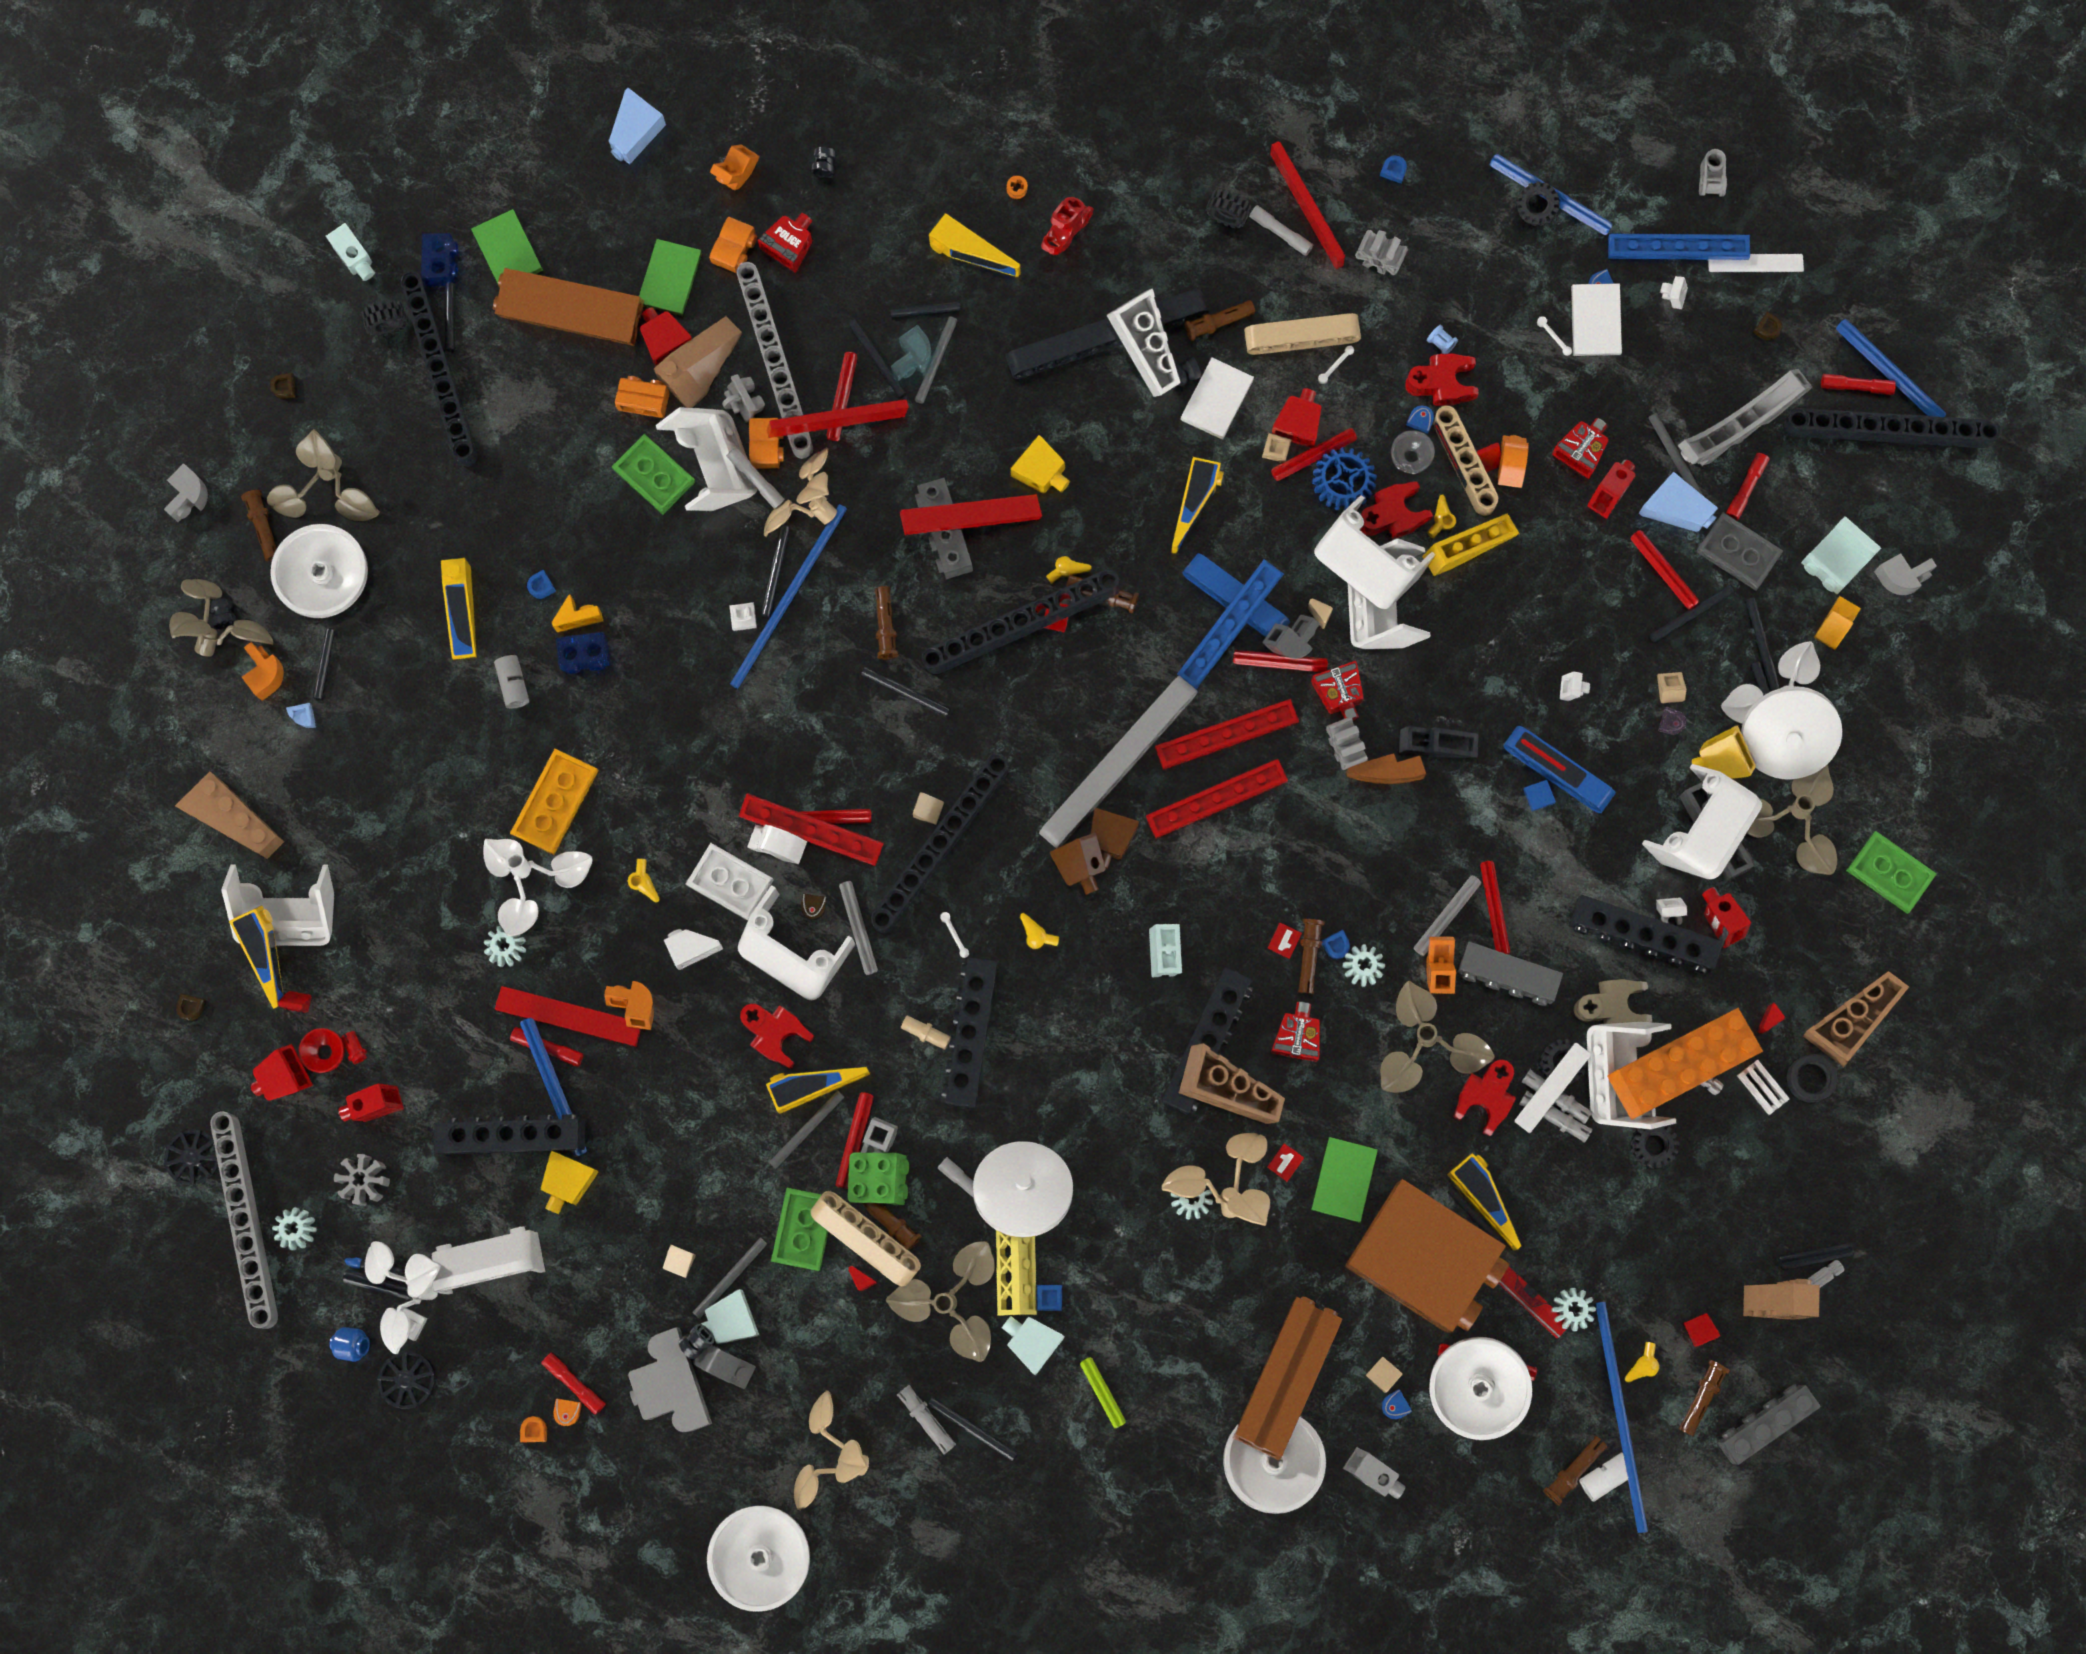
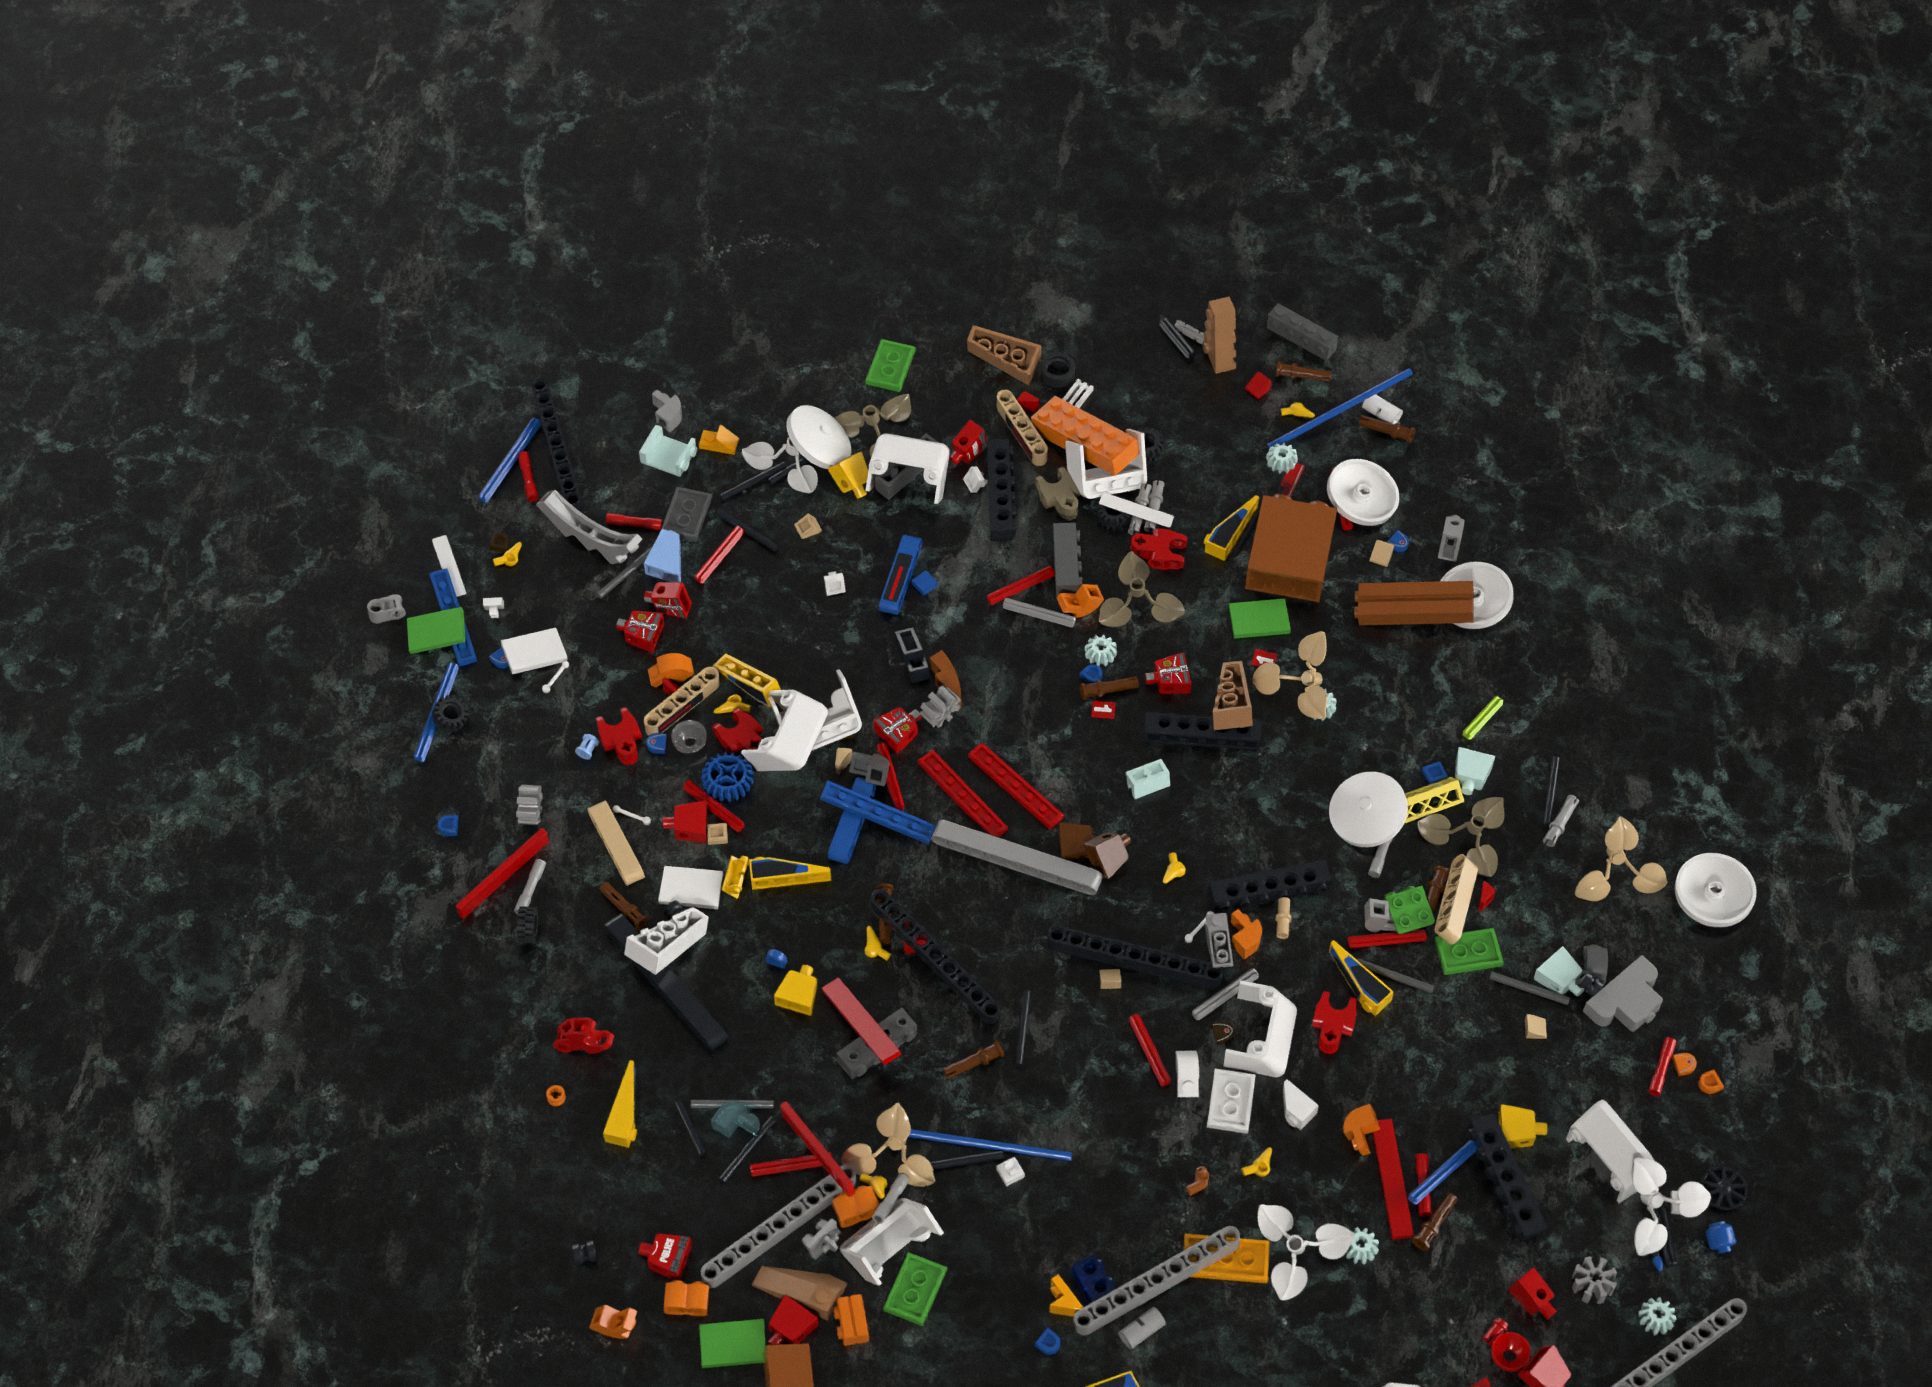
camera: 115 degrees left, 20 degrees down
red tile [739,793,884,866] -> none
clear purple tile [1658,707,1687,735] -> none
none -> bright green tile [407,607,466,654]
none -> yellow animal [493,542,522,566]
none -> yellow hinge [722,856,749,899]
none -> blue tile [766,949,787,969]
none -> yellow animal [860,1173,888,1199]
none -> tan beam [997,390,1048,466]
none -> light grey beam [1074,1226,1240,1335]
none -> dark orange arm [1185,1166,1209,1196]
none -> light grey slope [1205,913,1233,968]
none -> orange brick [1231,909,1262,959]
none -> reddish brown pin [1412,1193,1458,1251]

